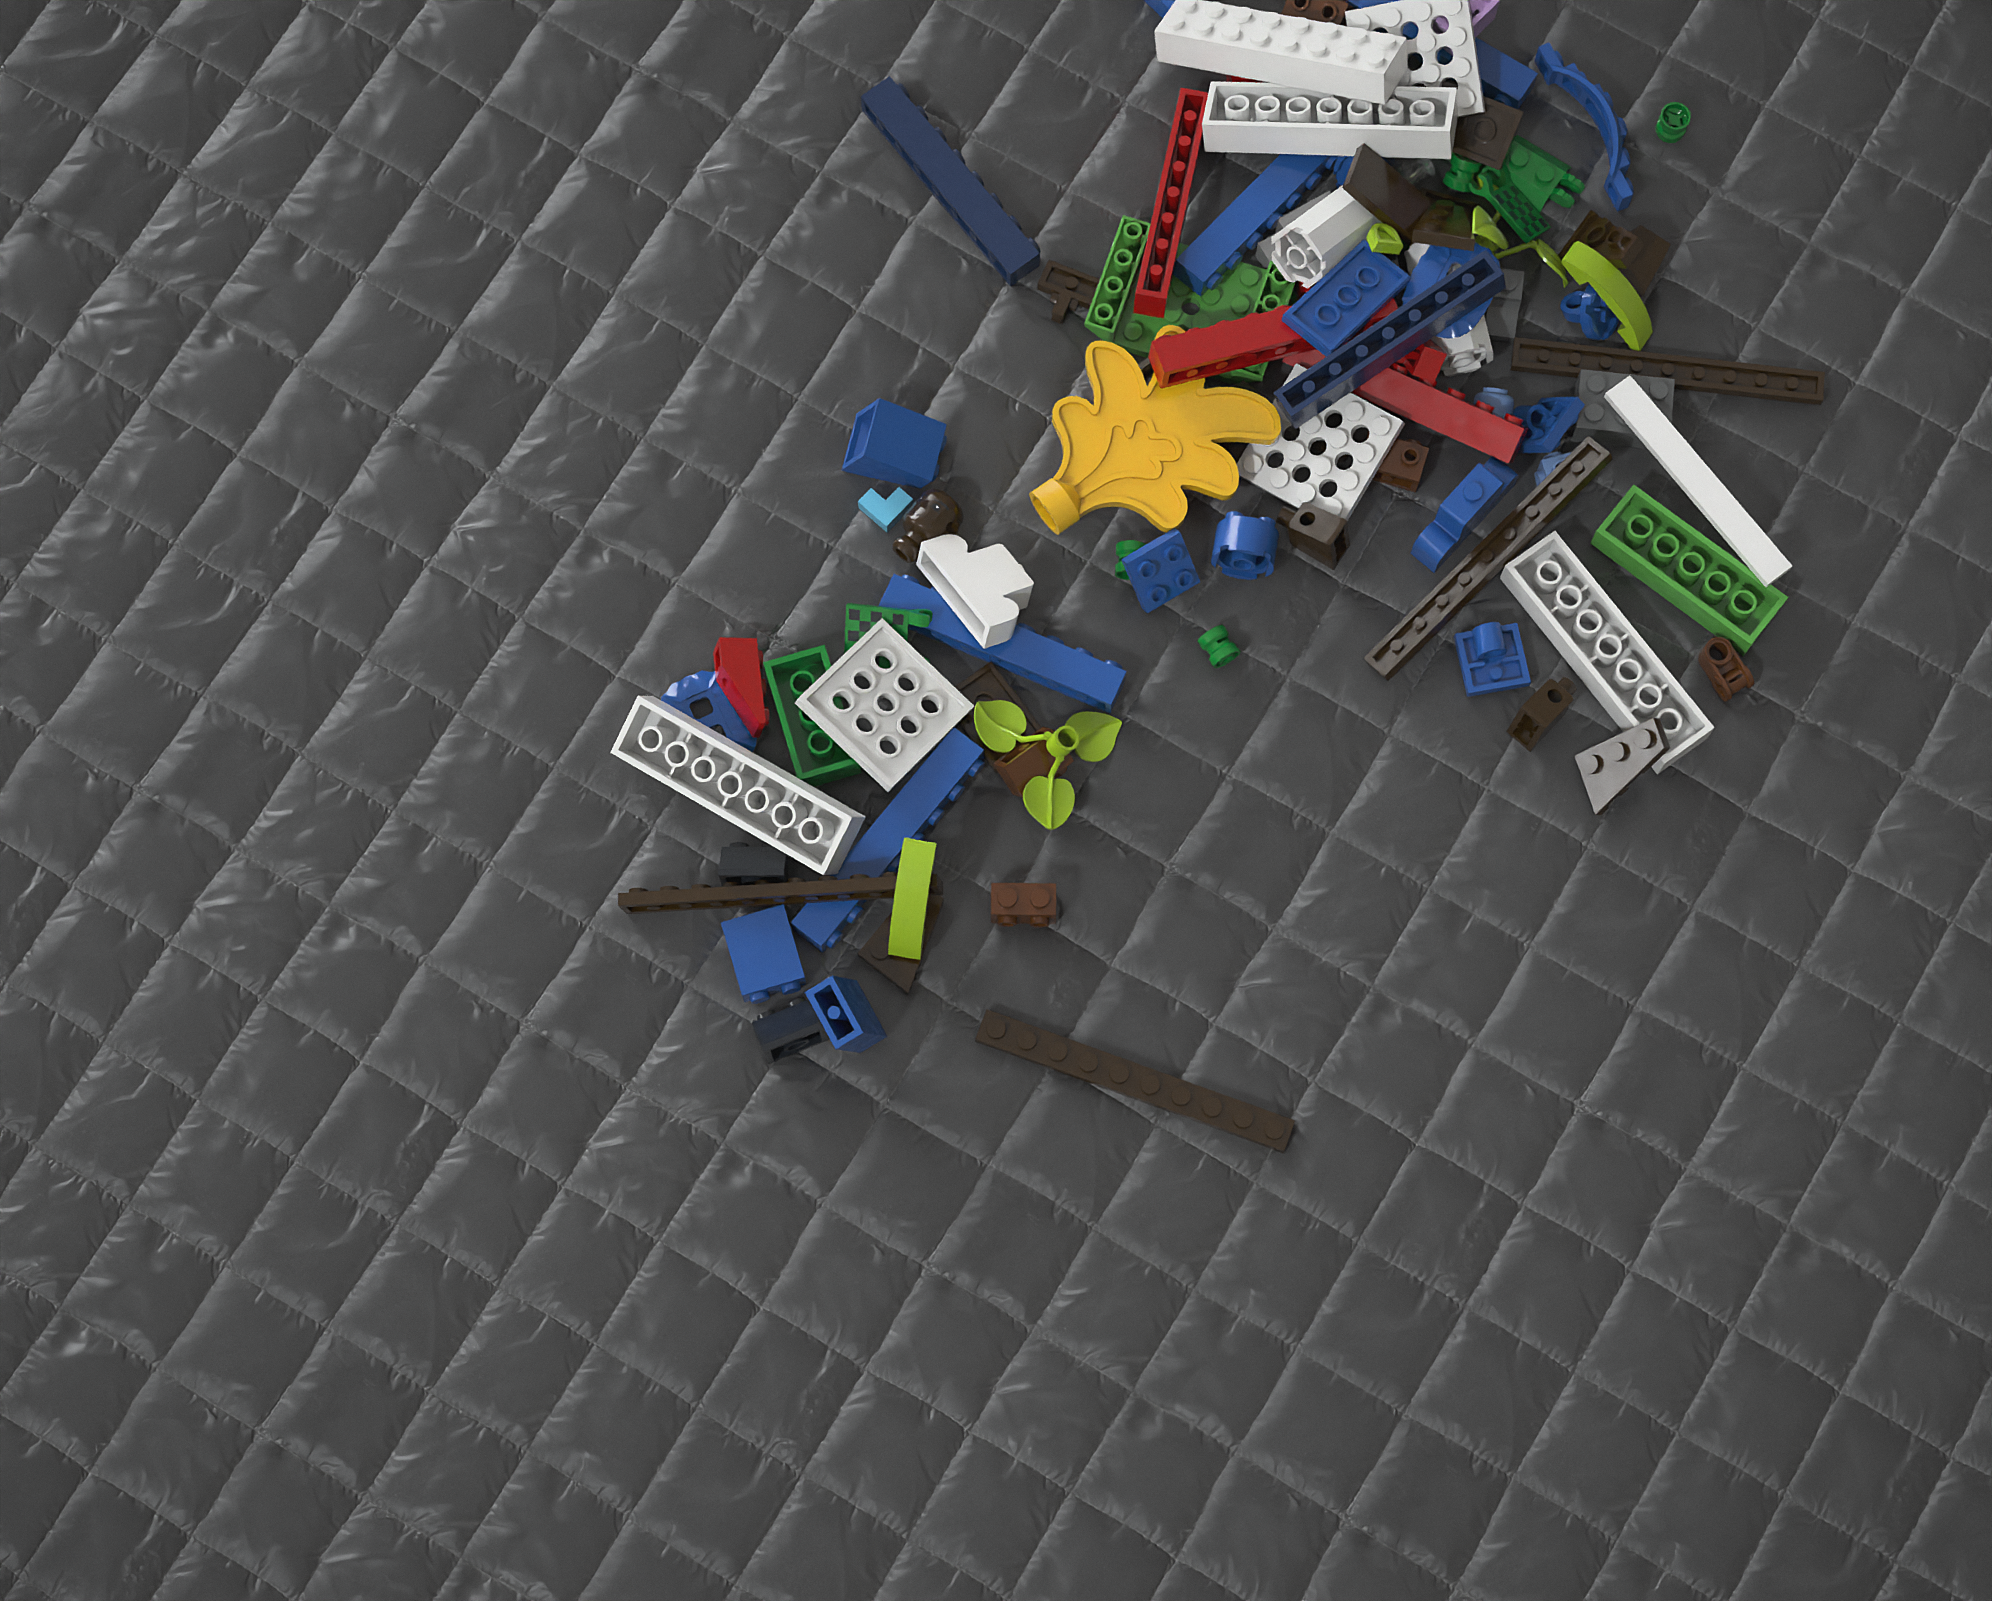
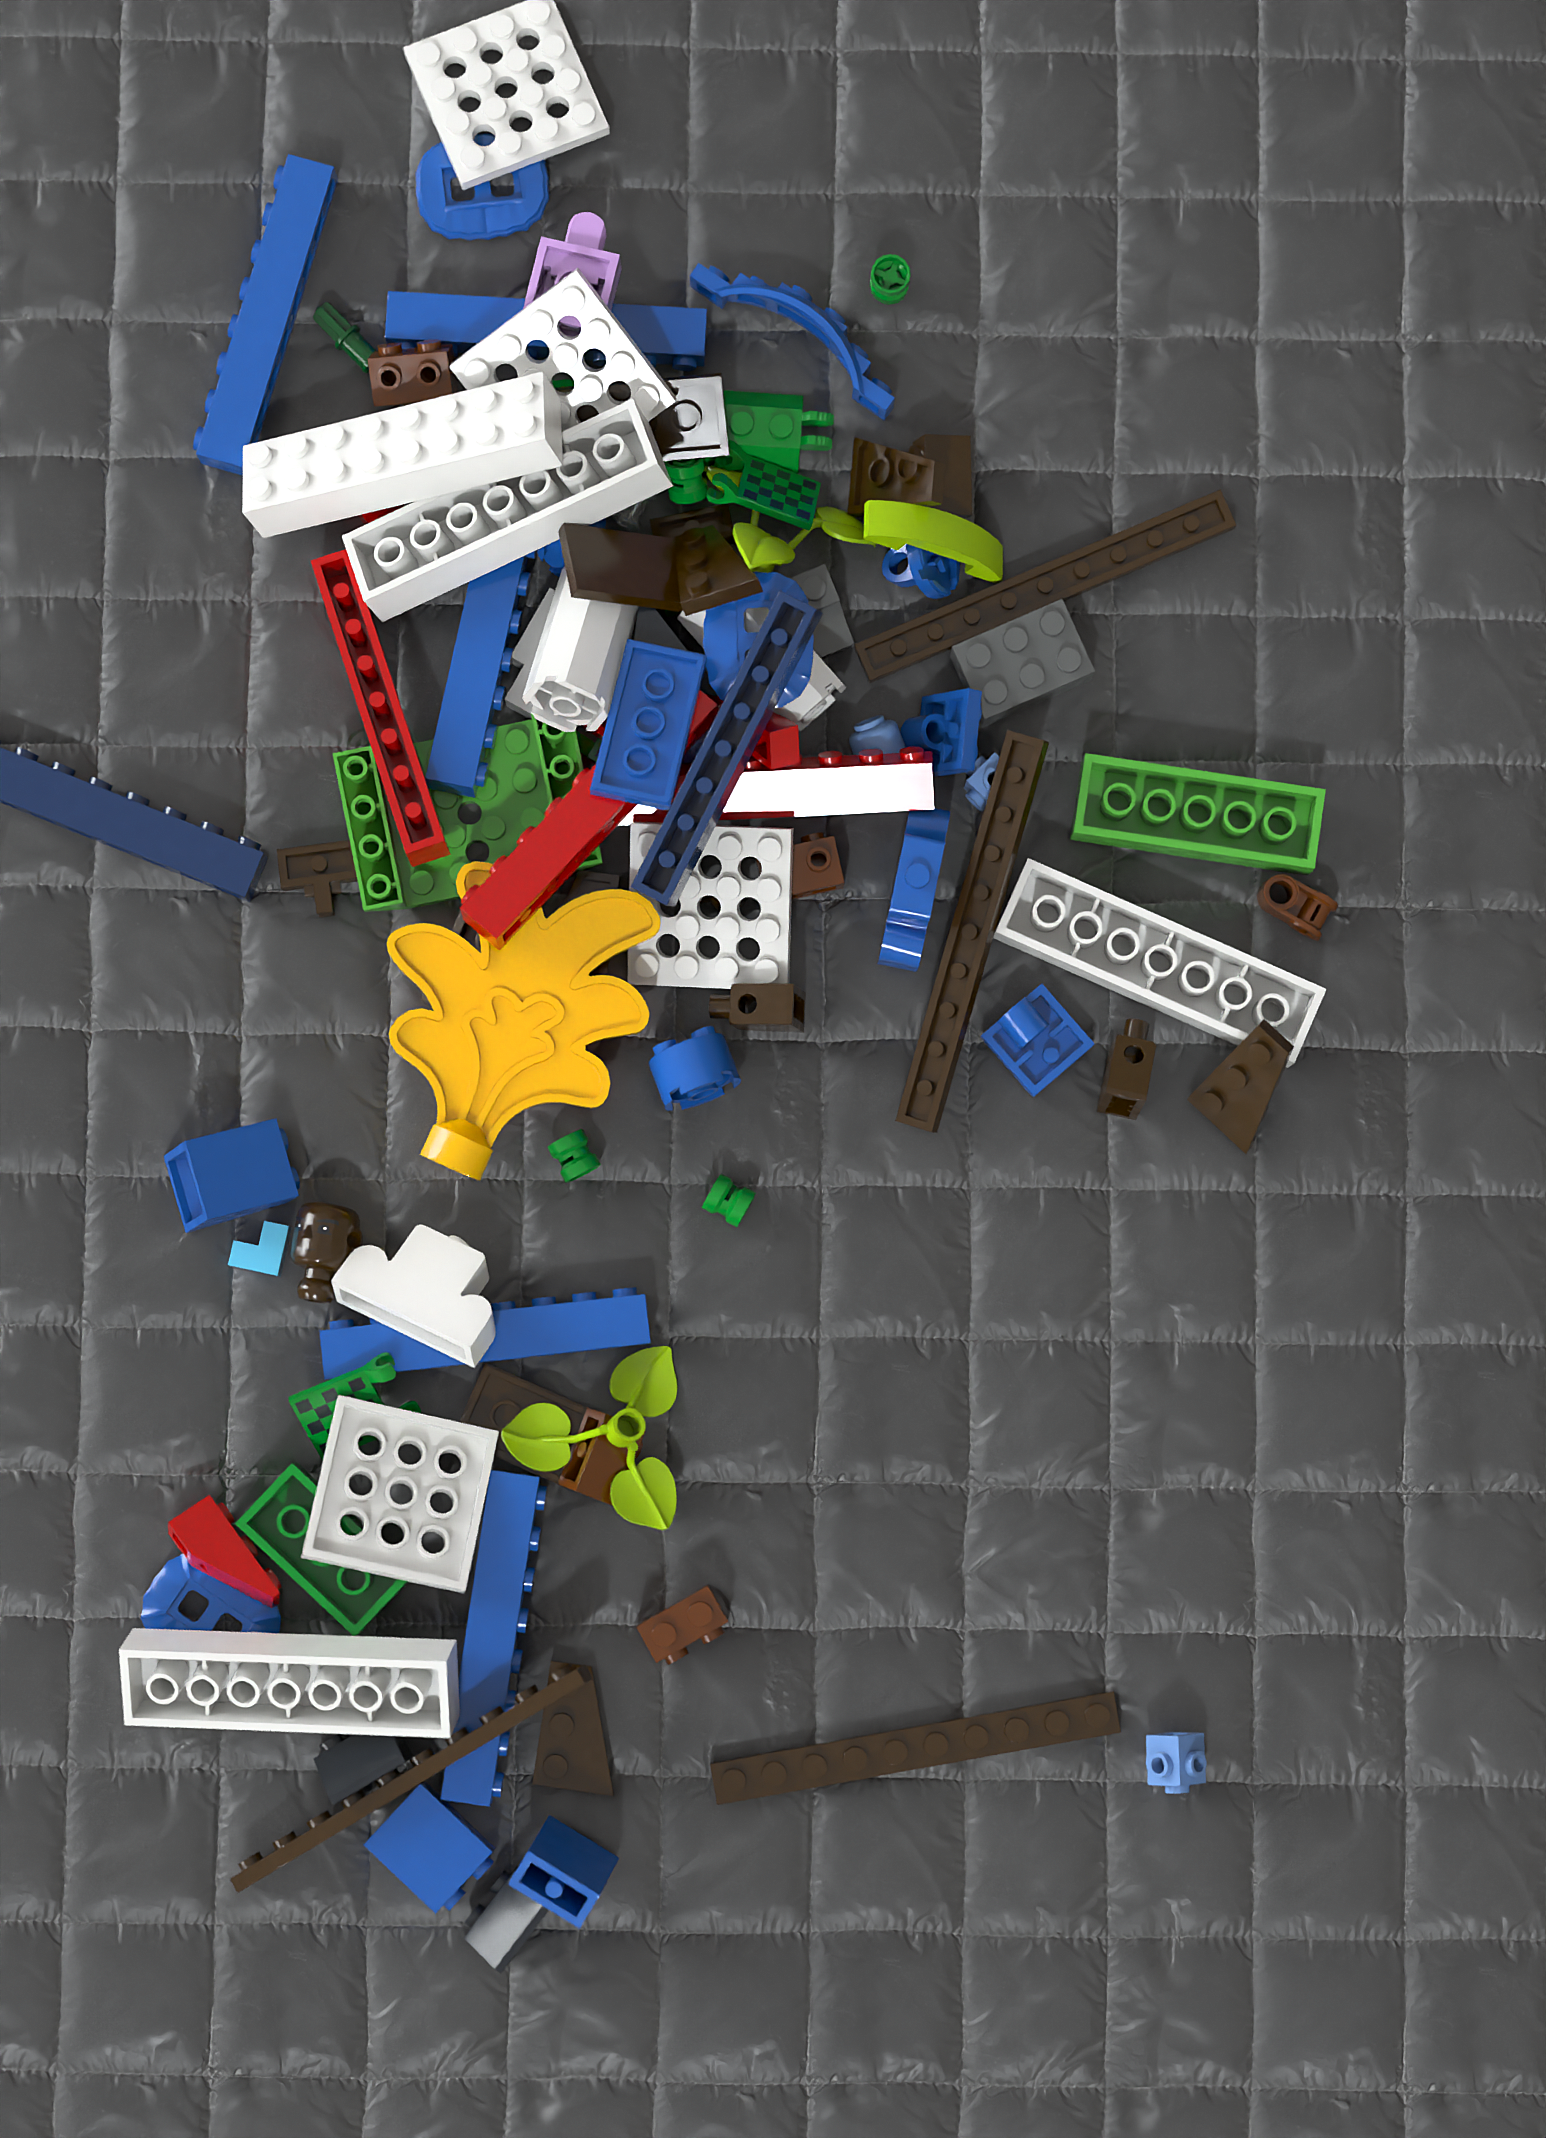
camera: 35 degrees left, 10 degrees up
lime slope [888,837,937,960] -> none
blue plate [1121,528,1200,613] -> none
lime tile [1366,223,1404,254] -> none
white tile [1604,376,1792,587] -> none
none -> medium blue brick [1146,1732,1207,1793]

